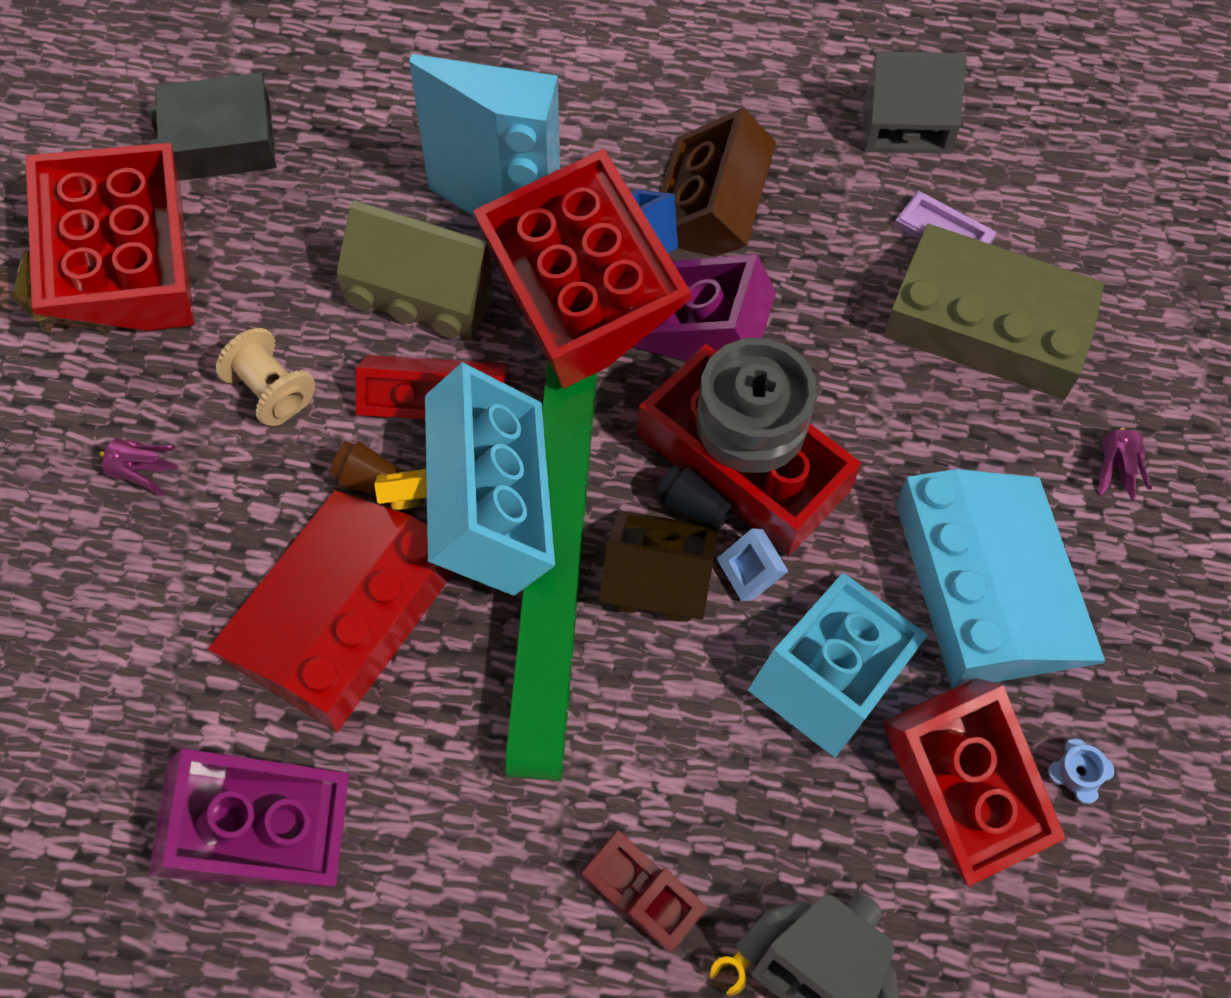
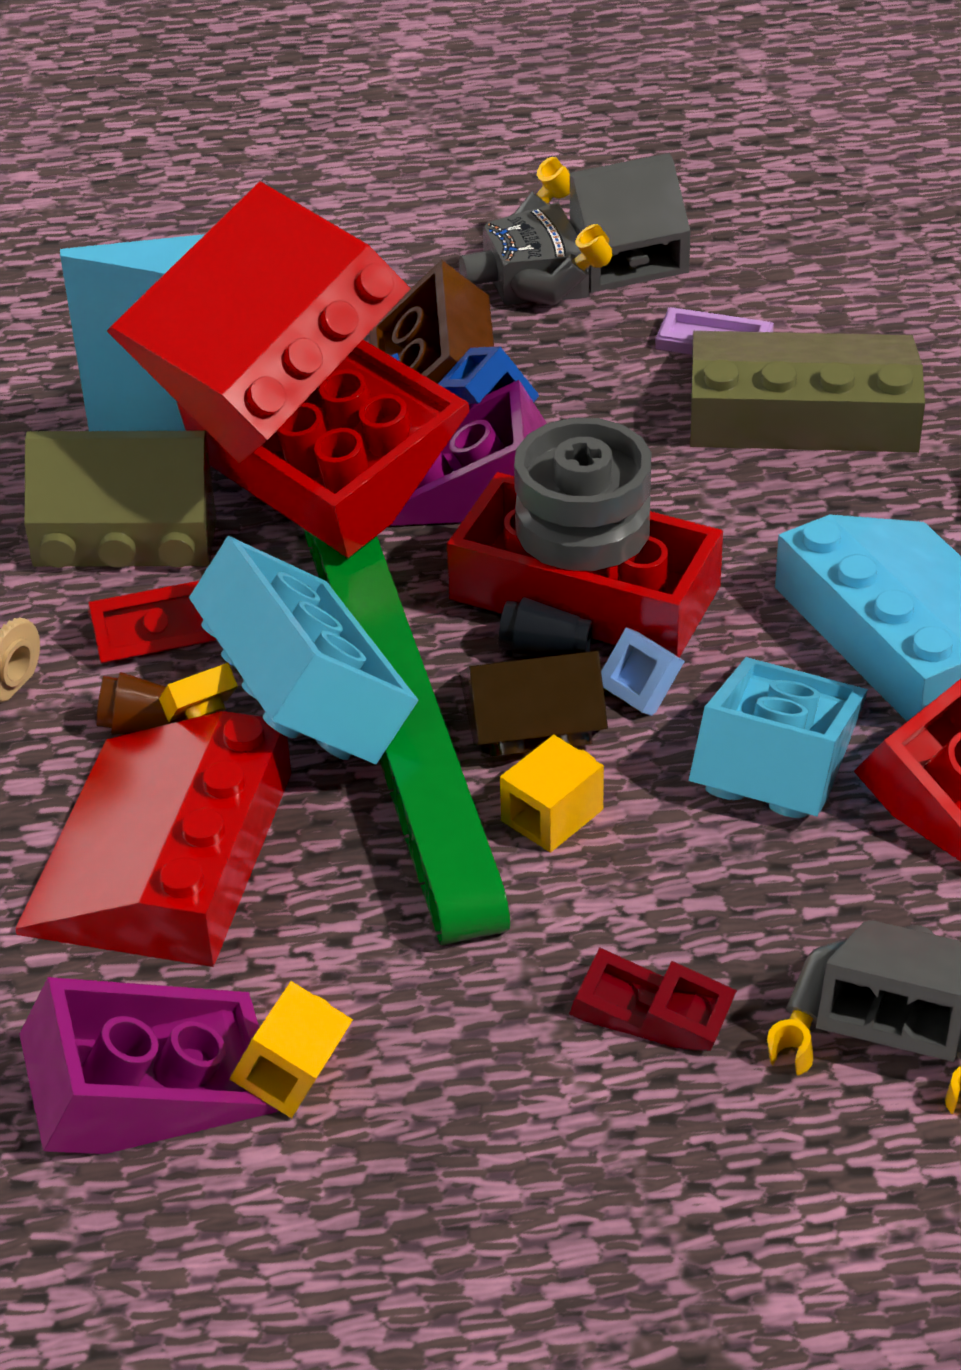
camera: 15 degrees left, 20 degrees down
none -> red slope [107,181,411,464]
none -> yellow brick [229,981,353,1119]
none -> blue panel [438,346,539,404]
none -> dark grey torso [459,157,612,305]
none -> yellow brick [500,734,604,853]

